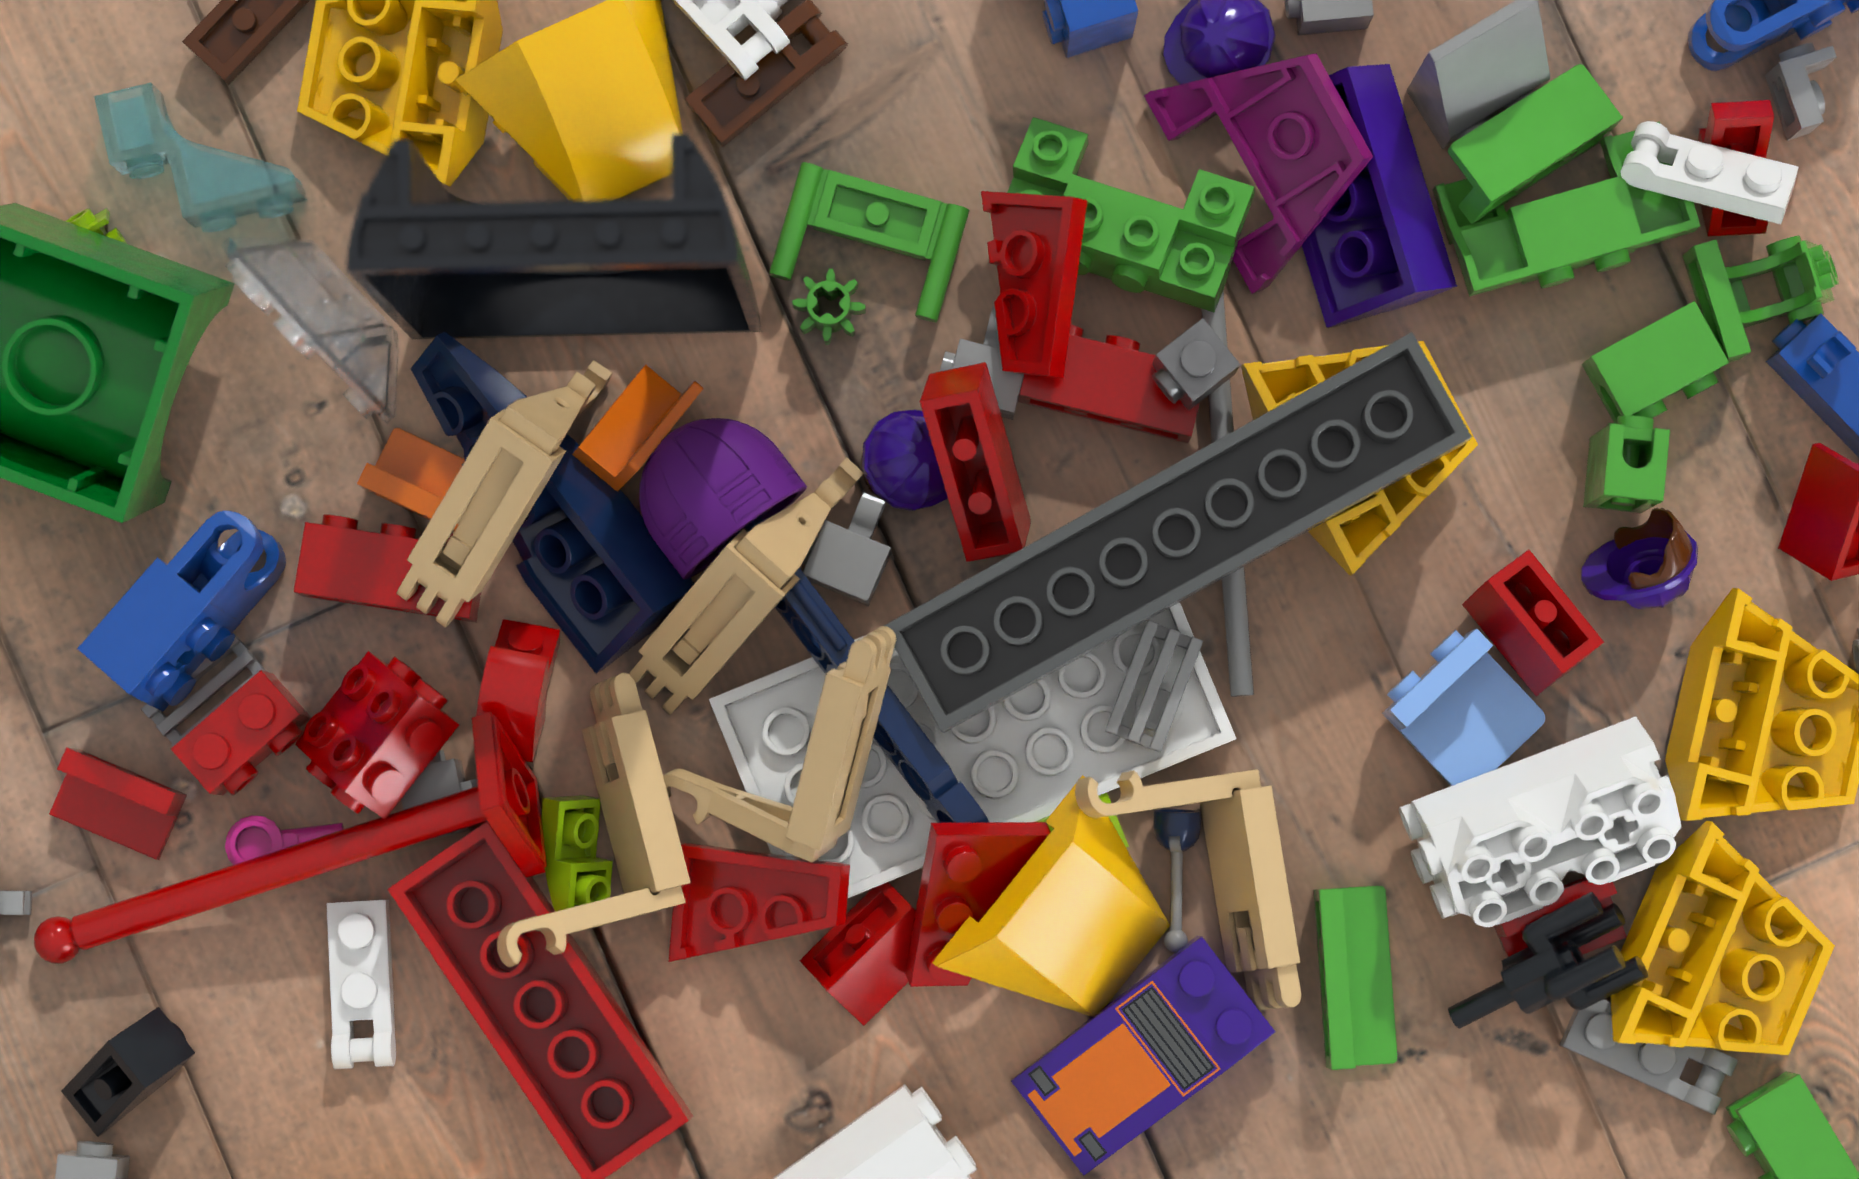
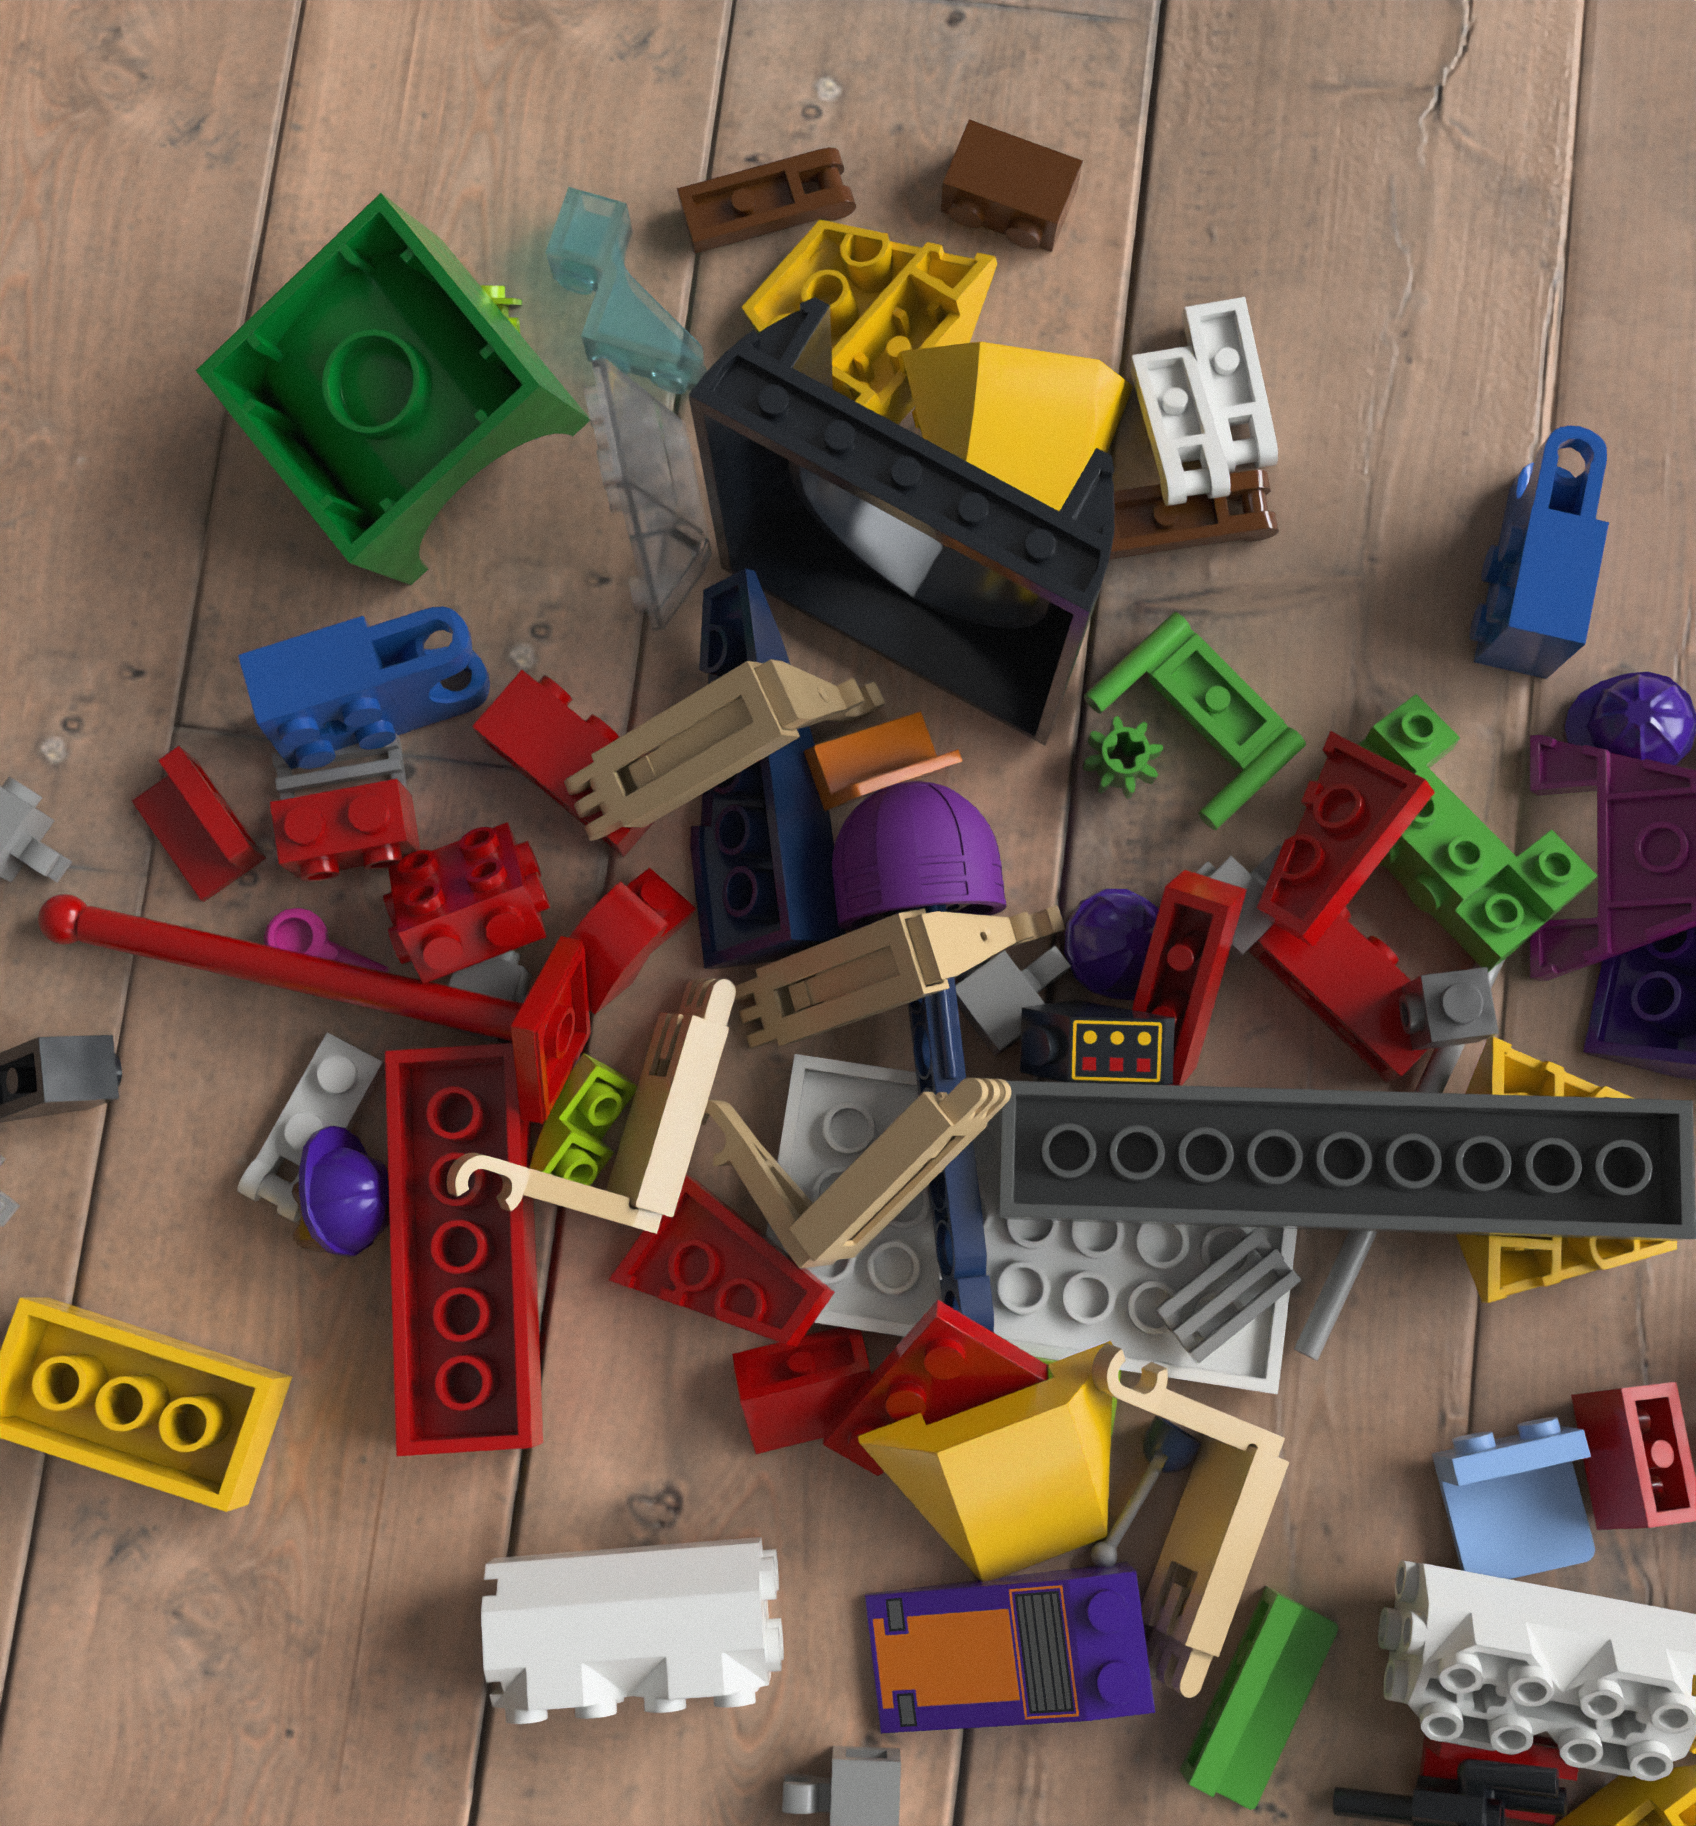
camera: 30 degrees right, 5 degrees down
orange panel [357,428,465,532] -> none
none -> dark purple piece [291,1126,390,1257]
none -> black slope [1020,1000,1175,1085]

